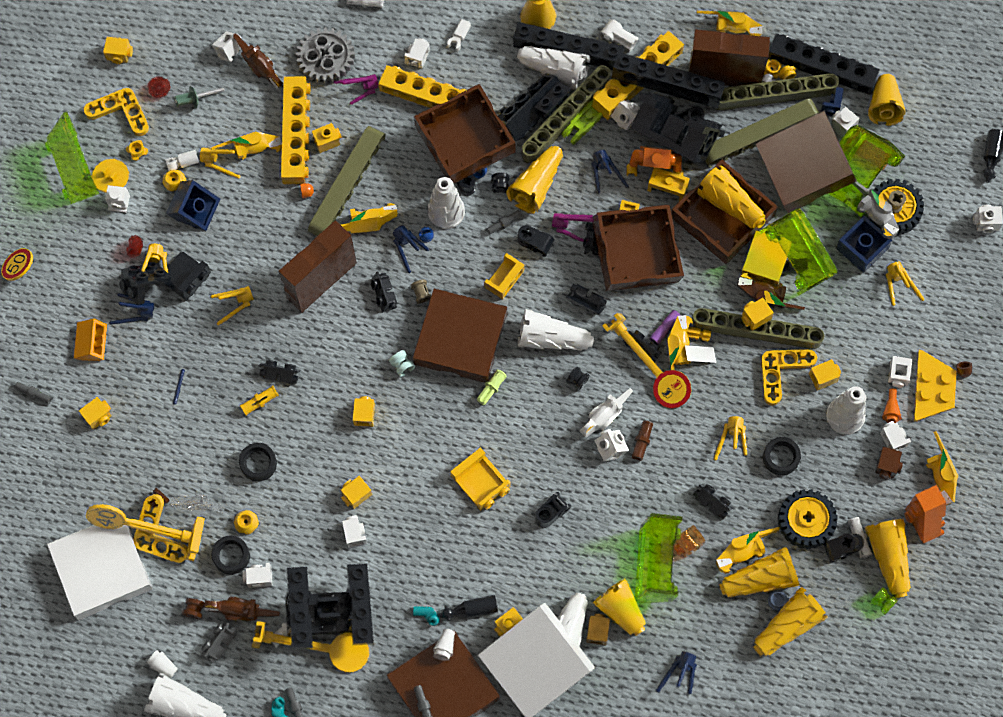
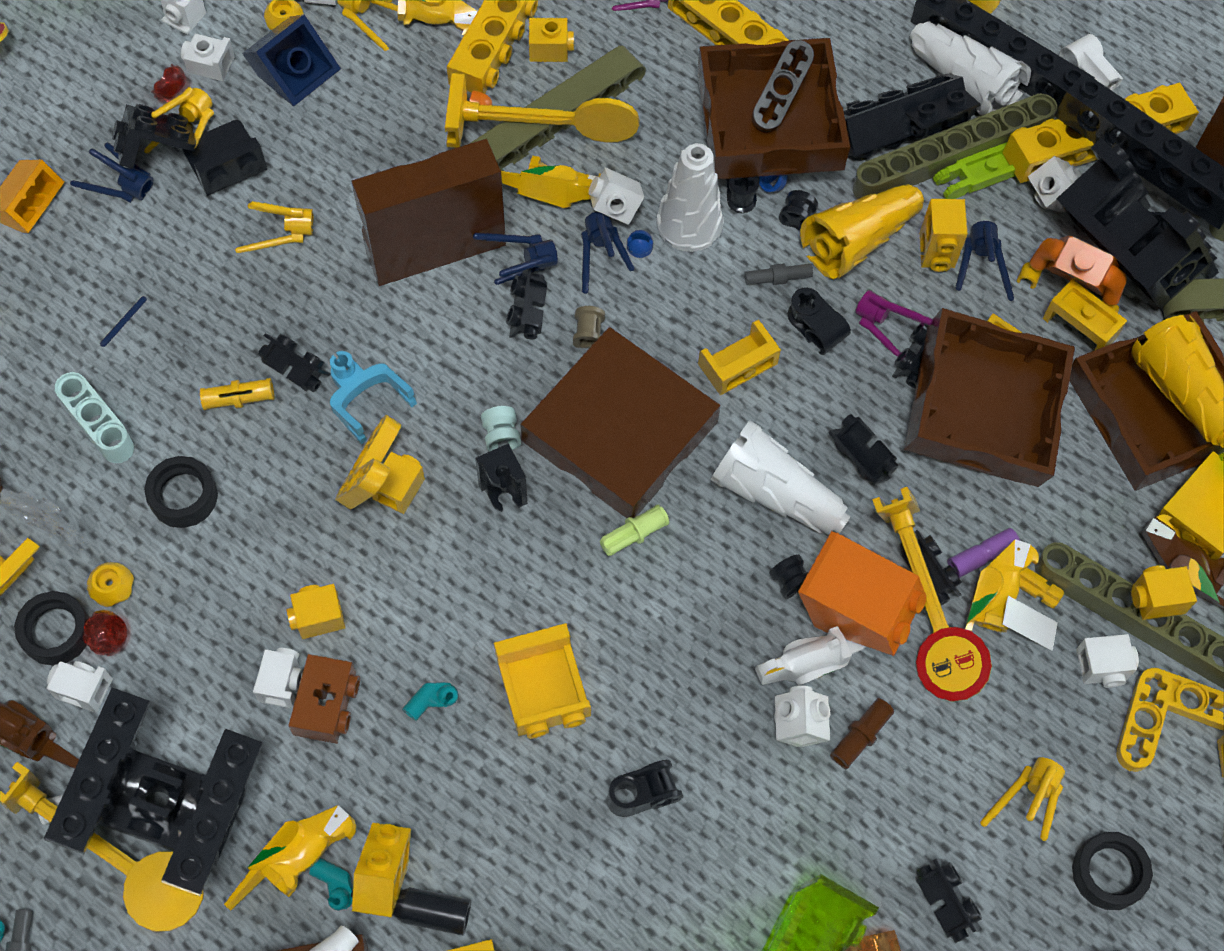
camera: 20 degrees right, 5 degrees down
none -> light aqua beam [55,372,134,463]
none -> clear red plate [83,610,127,657]
none -> white brick [181,33,235,81]
none -> yellow animal [224,805,356,910]
none -> dark orange brick [288,654,360,744]
none -> medium azure piece [330,351,417,444]
none -> yellow beam [335,415,401,510]
none -> yellow brick [352,822,411,918]
none -> teal arm [402,682,458,721]
none -> yellow piece [445,73,640,148]
none -> dark blue plant [473,233,558,285]
none -> black hinge [475,443,528,512]
none -> white brick [588,167,644,225]
none -> dark grey beam [752,40,814,132]
none -> orange slope [798,531,926,656]
none -> yellow brick [919,199,968,272]
none -> white brick [1076,634,1139,688]

